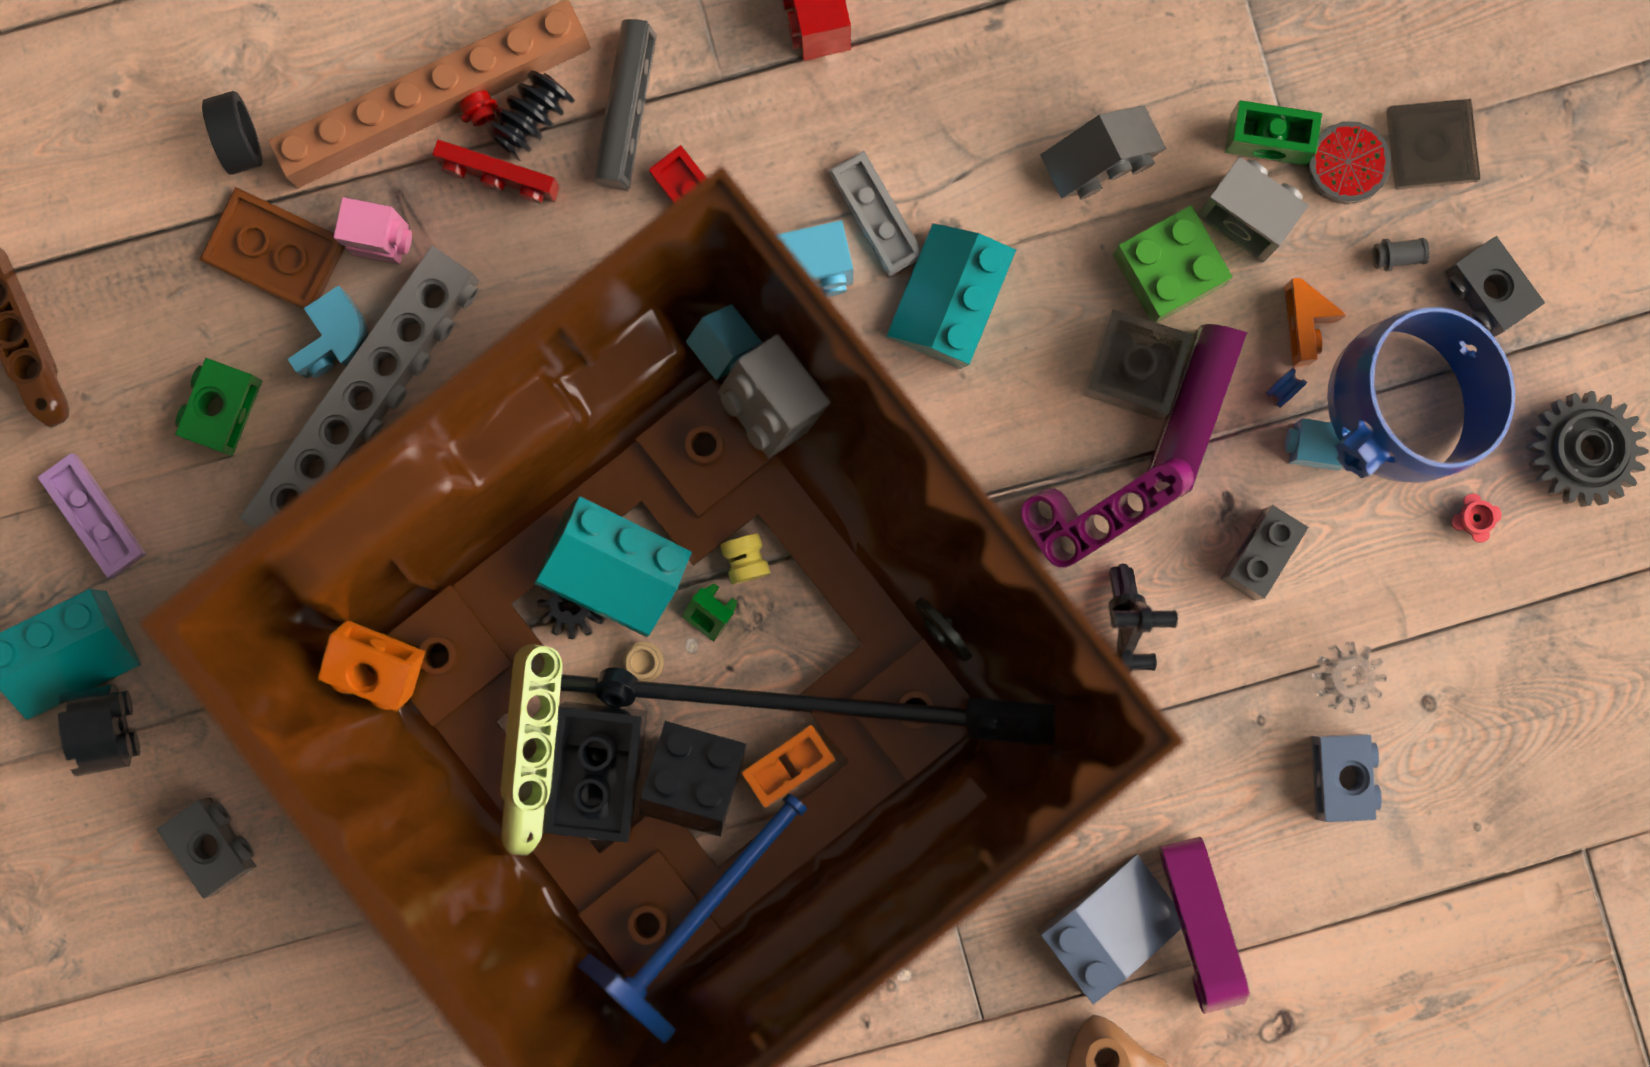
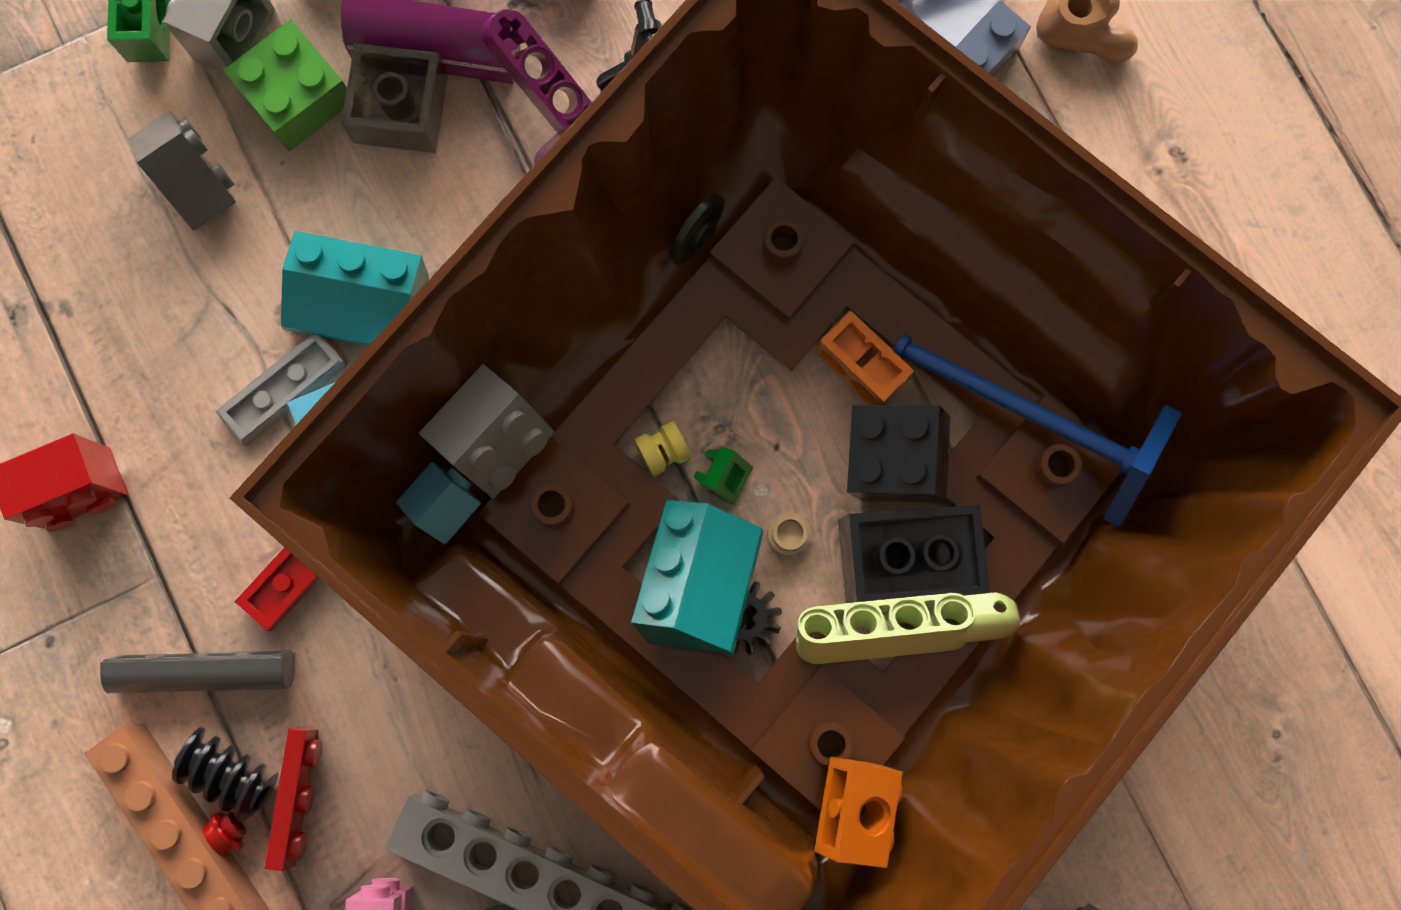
camera: 110 degrees left, 5 degrees down
black bar [560,667,1056,746] -> none

